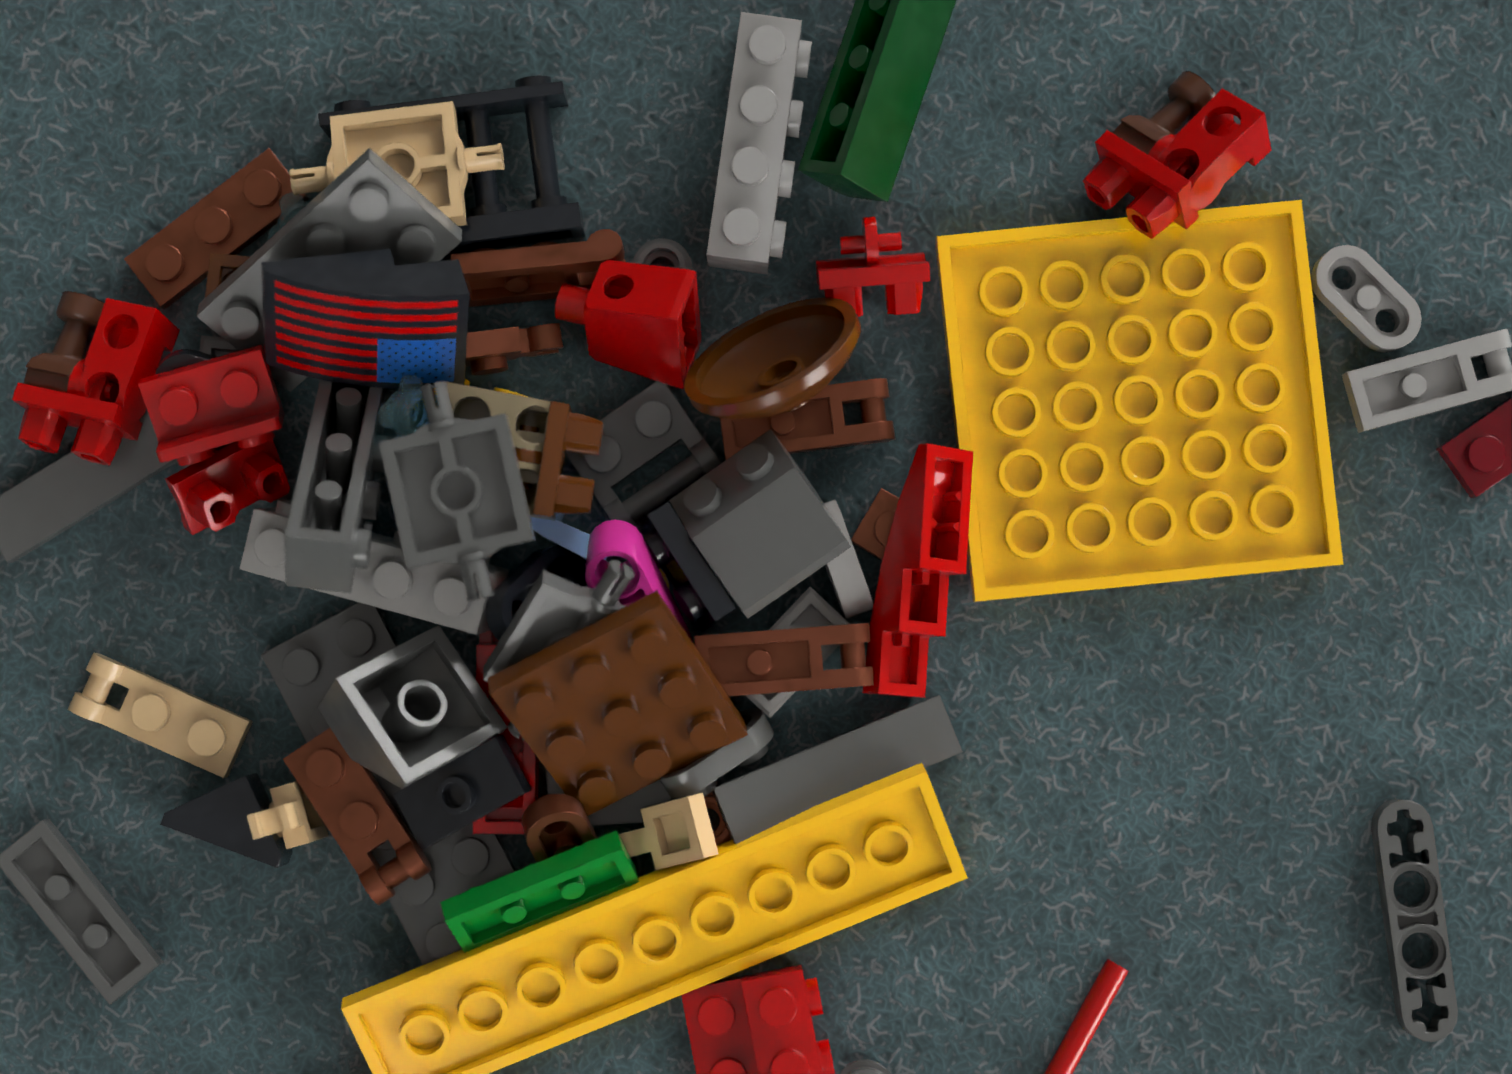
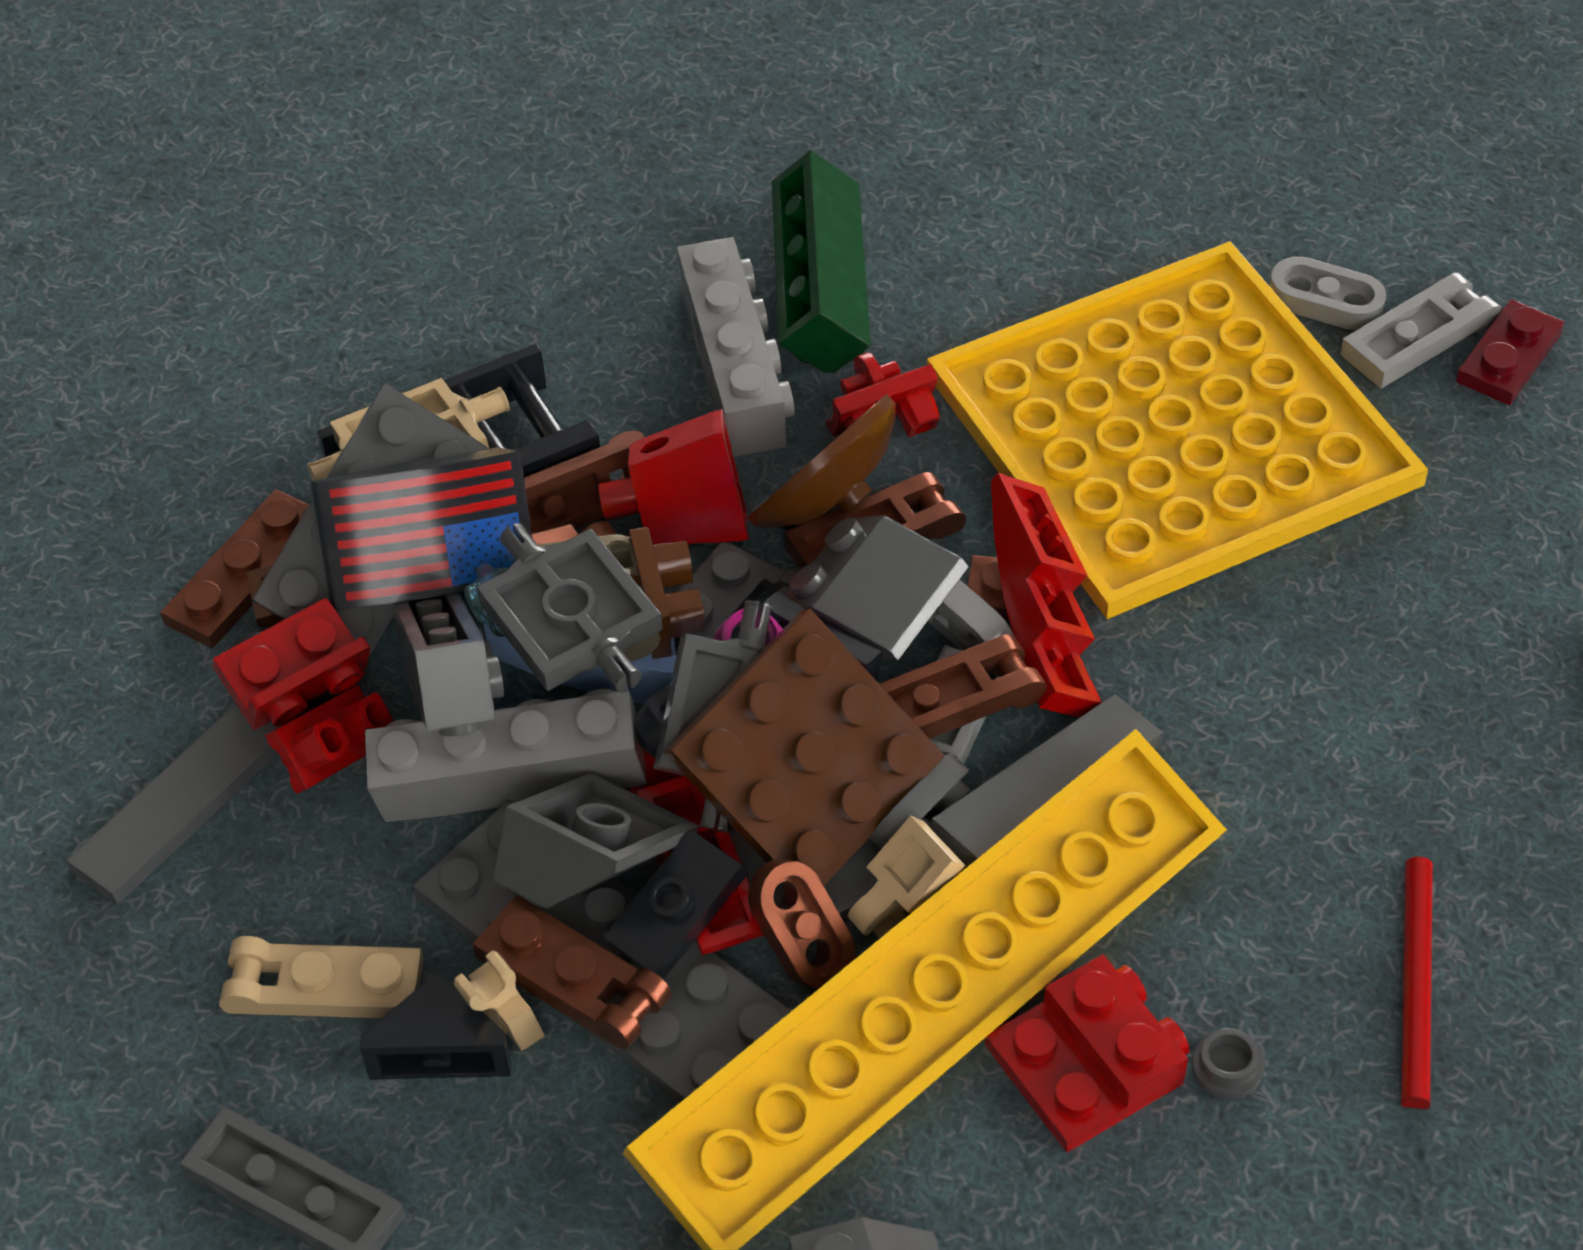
camera: 20 degrees left, 35 degrees down
red hips [12,291,180,466] -> none
green plate [440,830,639,953] -> none
red hips [1083,71,1272,239] -> none

